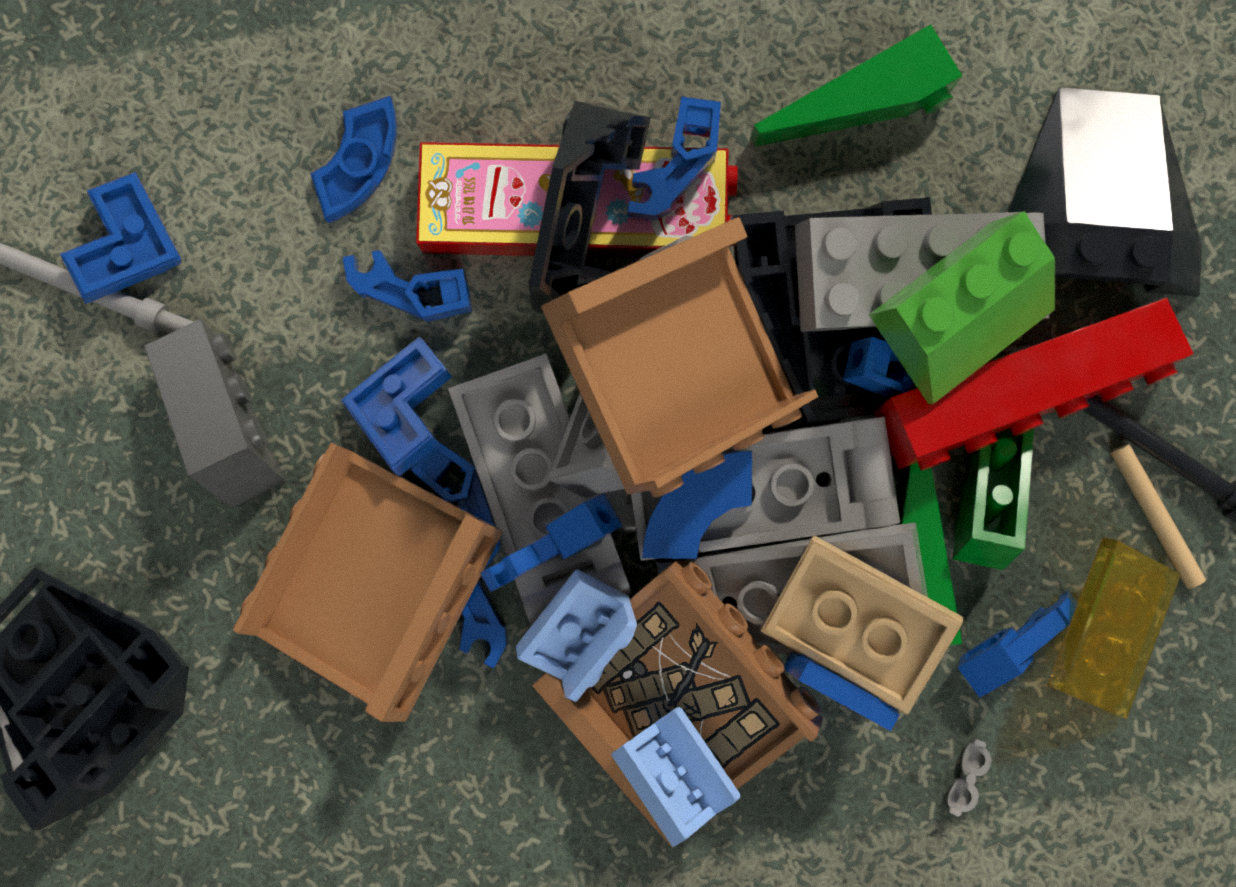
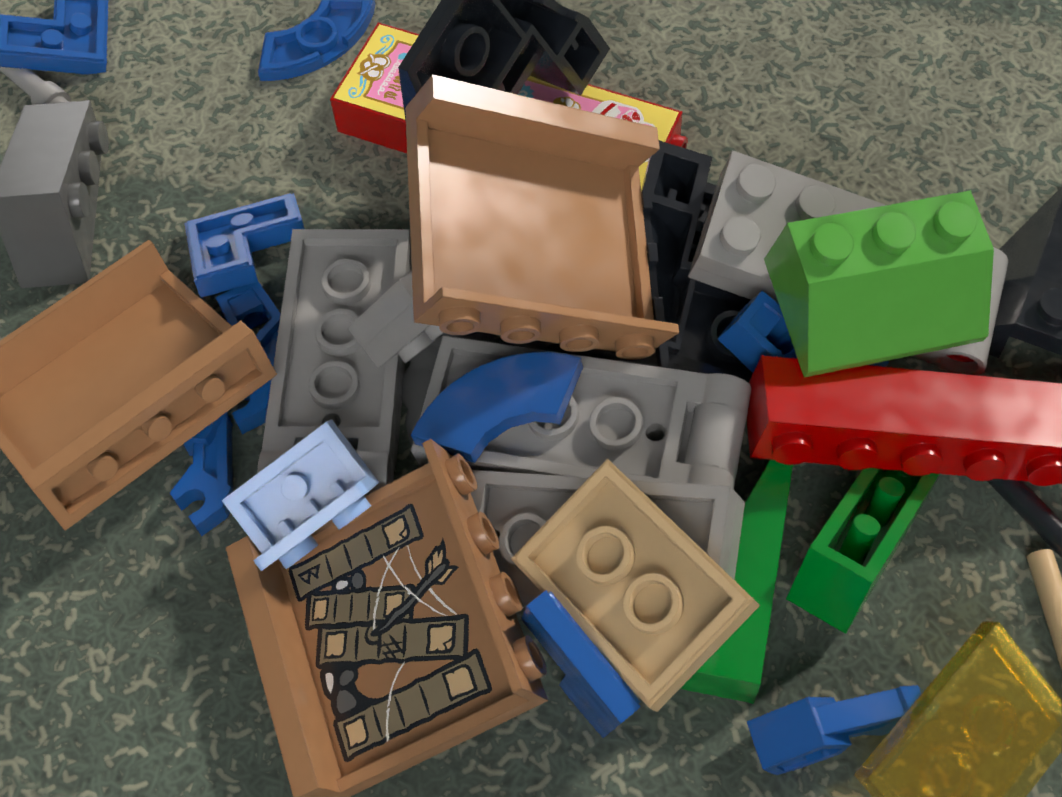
camera: 20 degrees right, 25 degrees down
blue piece [343,250,473,322] -> none
blue piece [480,493,623,592] -> none
light blue bracket [611,707,740,847] -> none
blue piece [628,97,721,221] -> none
green slope [750,24,963,147] -> none

